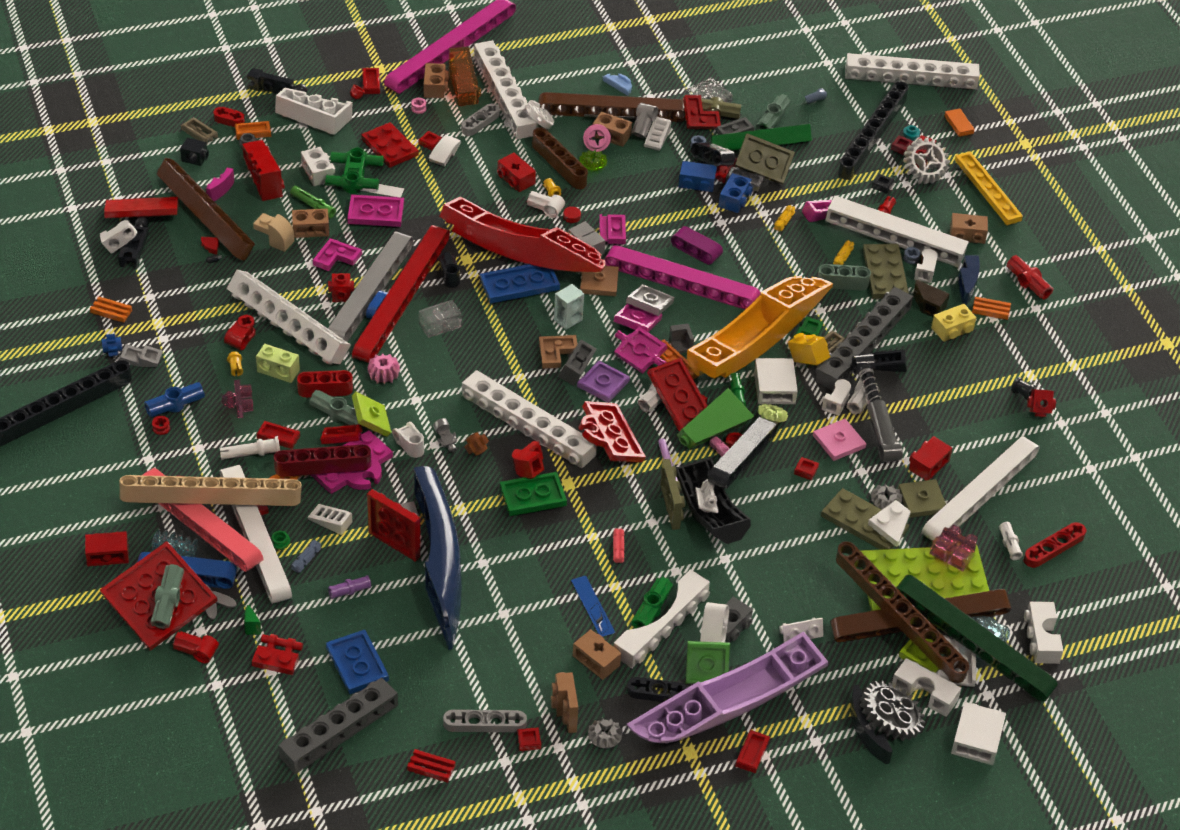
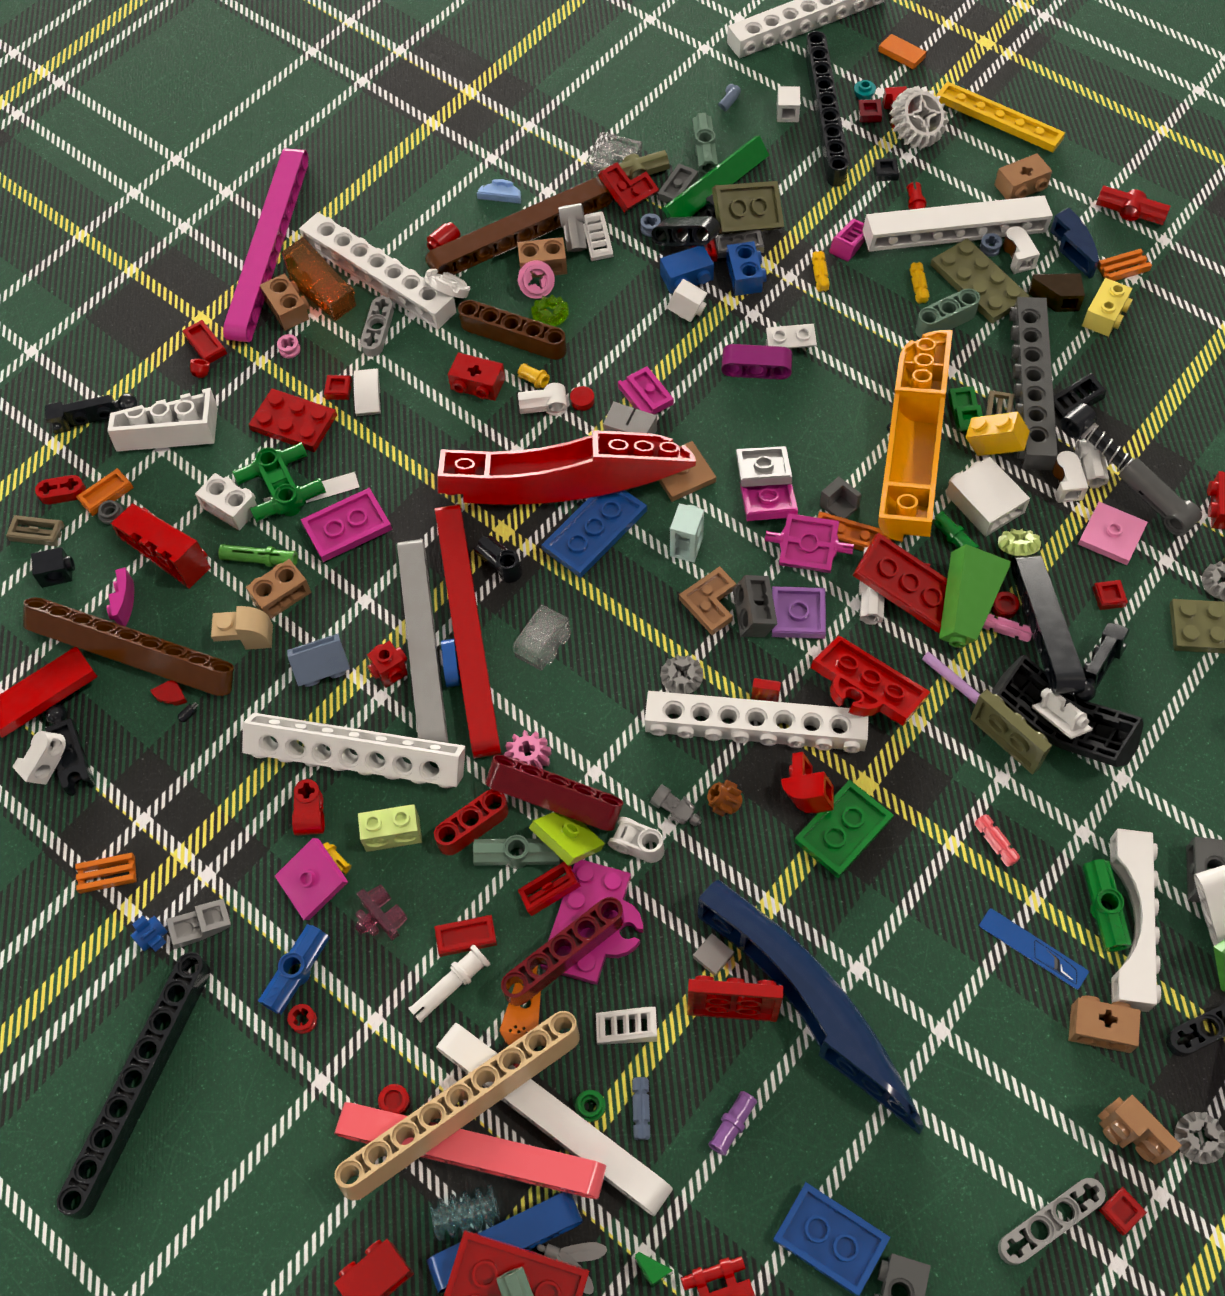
camera: 25 degrees left, 15 degrees up
dark pink plate [312,238,362,271] -> none
dark pink beam [604,245,760,310] -> none
none -> dark pink plate [275,838,348,920]
none -> sand blue piece [287,633,350,687]
none -> red brick [427,222,461,251]
none -> dark red beam [485,755,623,831]
none -> light grey gear [660,654,703,694]
none -> white brick [667,279,707,322]
none -> red tile [751,678,781,702]
none -> white hinge [766,324,817,348]
none -> white brick [777,86,800,122]
none -> black plate [1074,623,1129,702]

